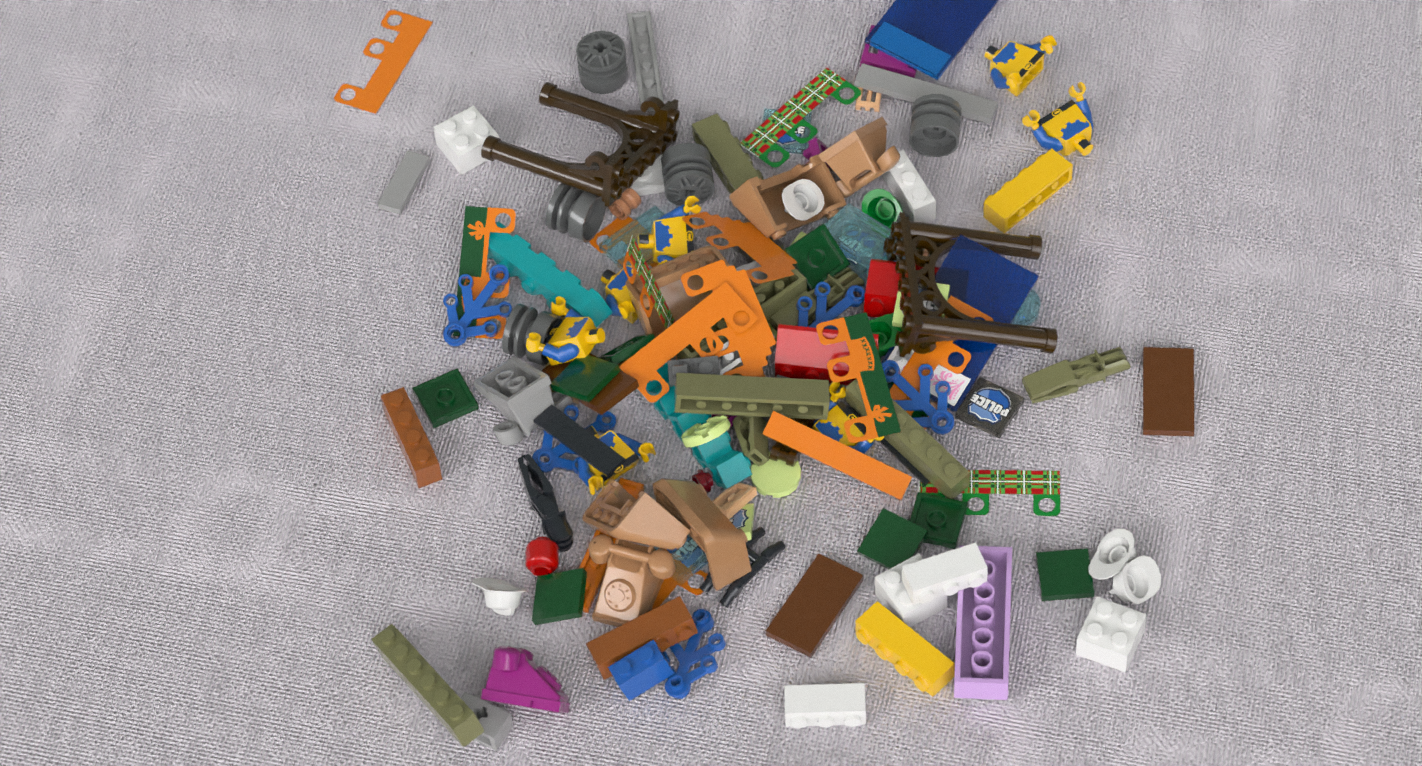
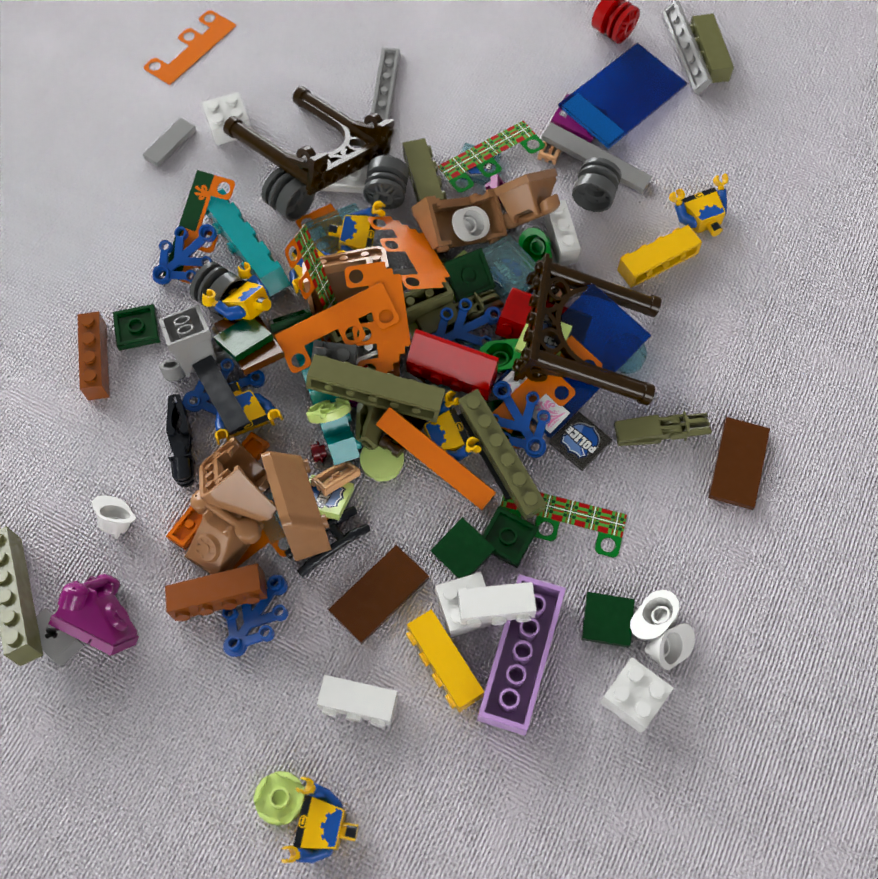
camera: 10 degrees right, 10 degrees up
red head [525,537,559,576] -> none
dark green tile [532,568,587,625] -> none
dark grey wheel [576,31,628,94] -> none
nougat wheel [608,188,641,220] -> none
blue brick [608,640,675,701] -> none
piece [816,312,901,443] -> none
torso [984,35,1057,97] -> none

